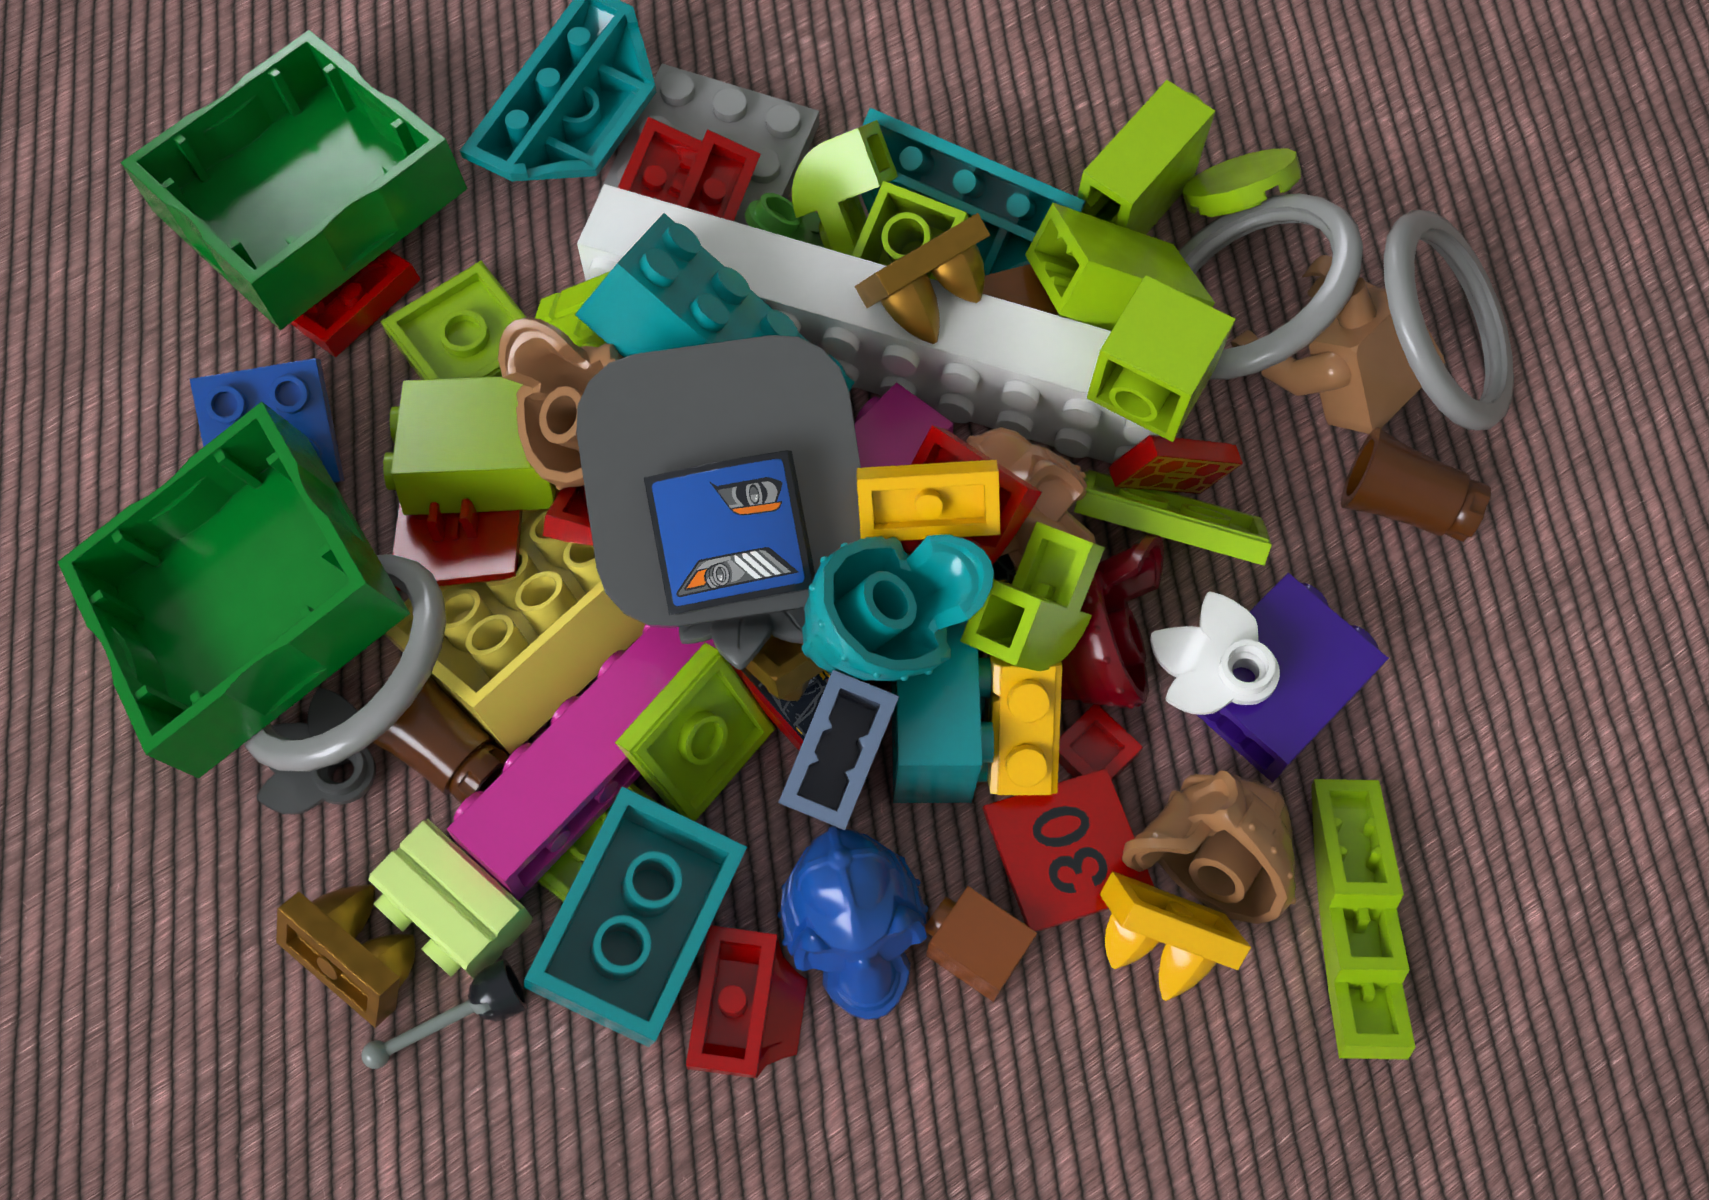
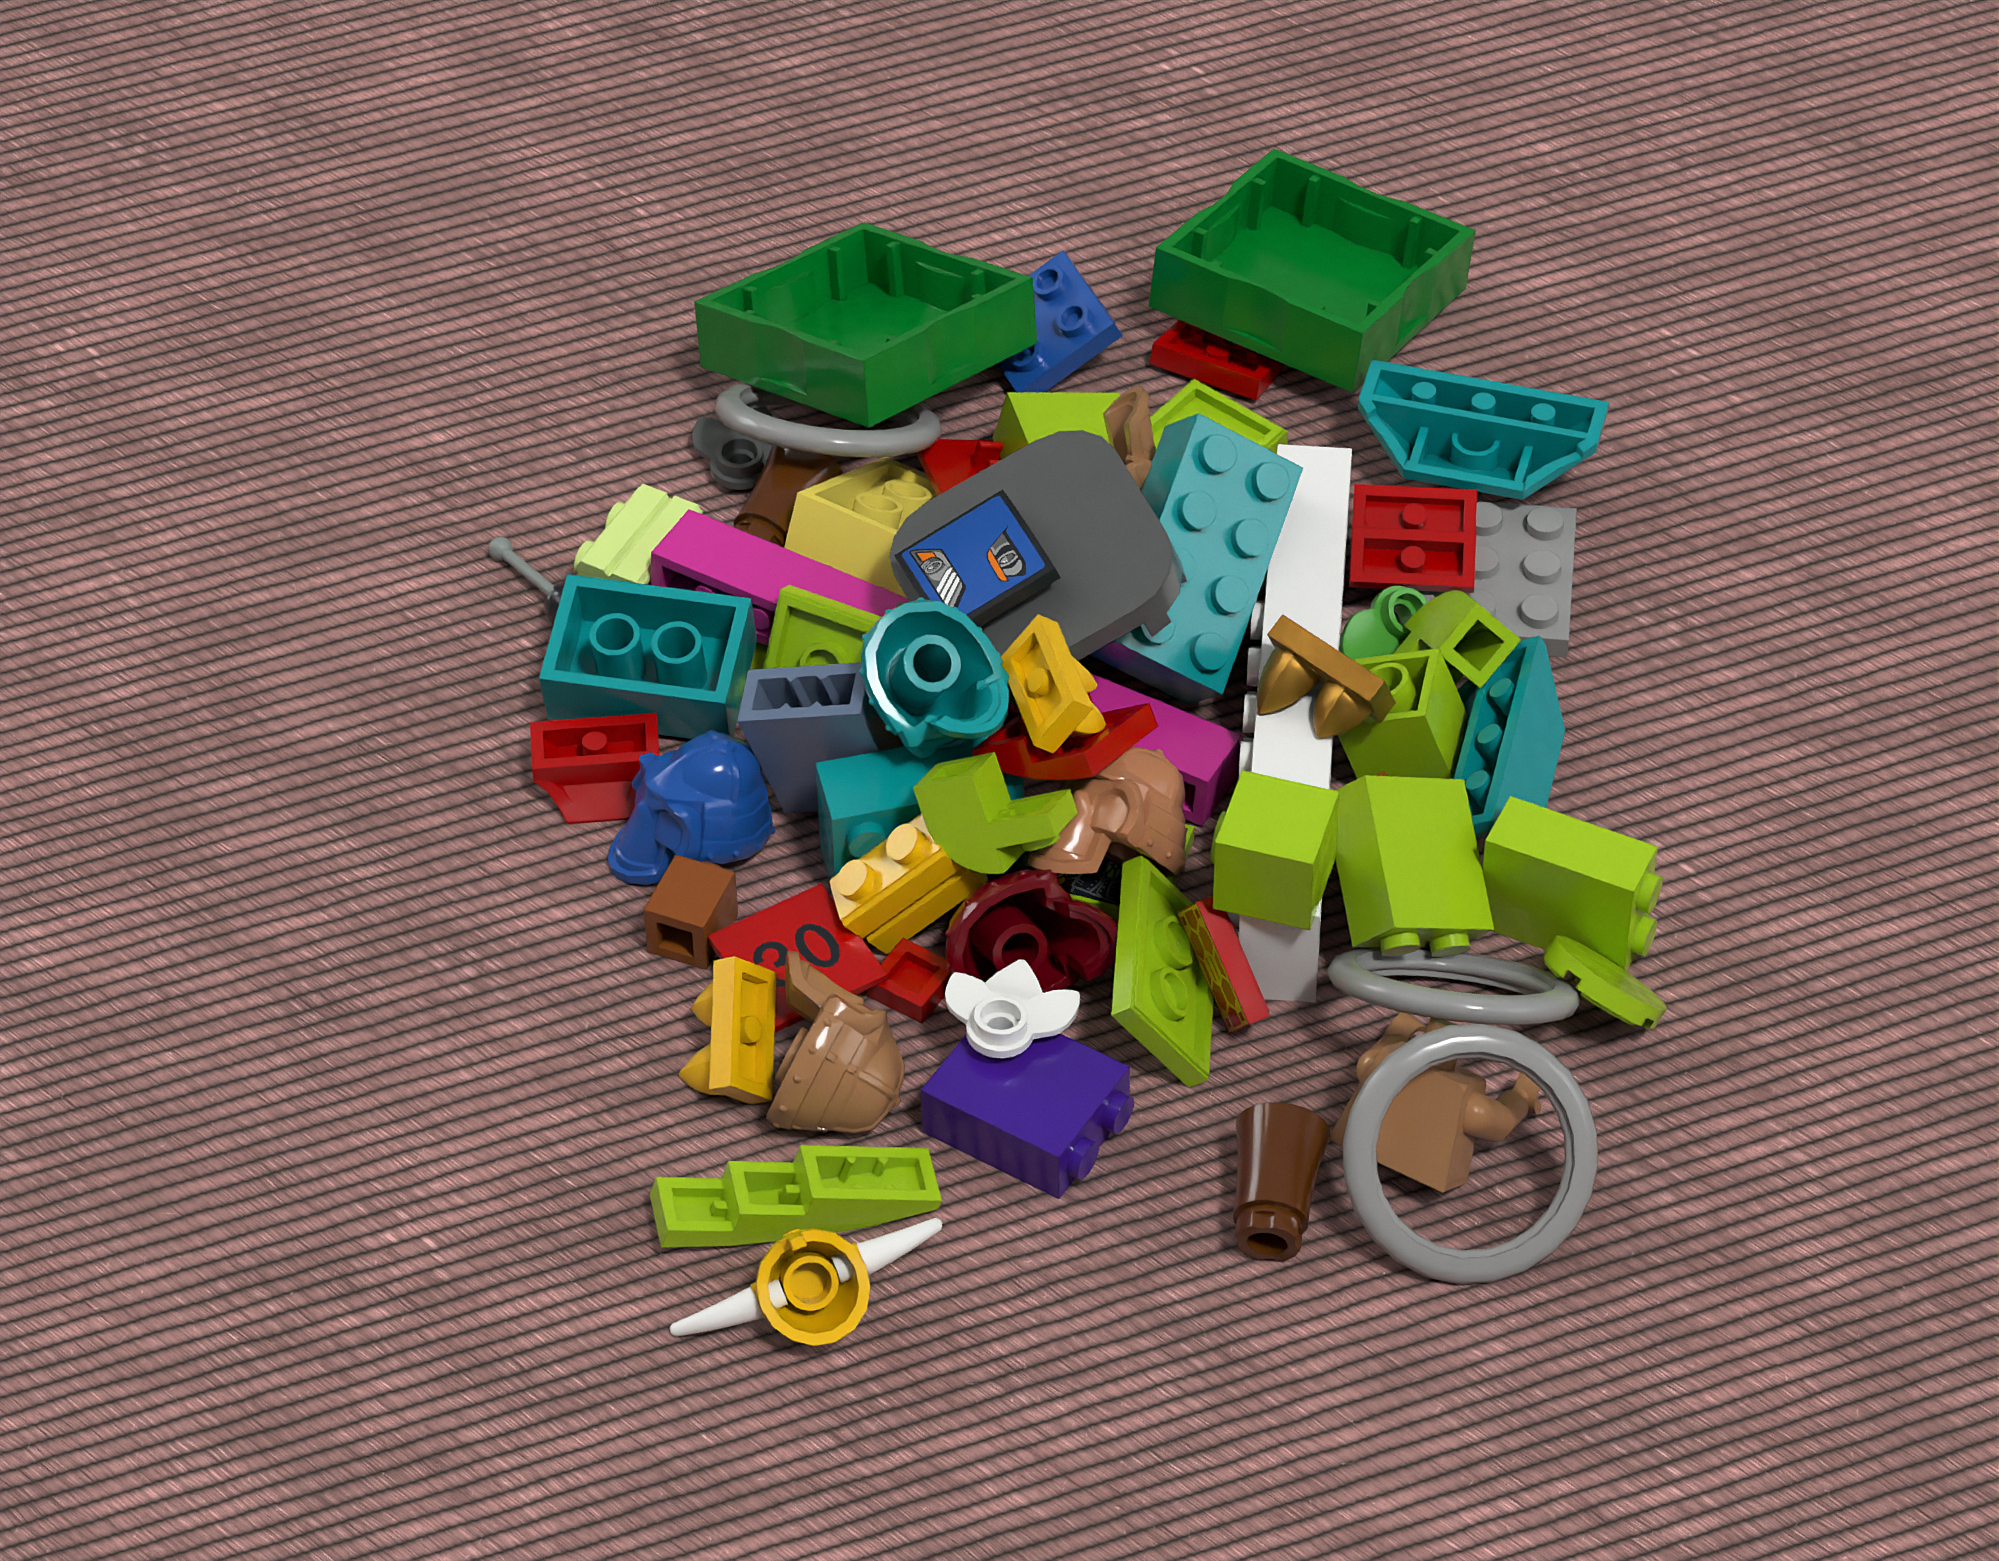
camera: 80 degrees right, 20 degrees down
pearl gold tile [276,885,415,1028] -> none
none -> yellow helmet [670,1218,942,1346]

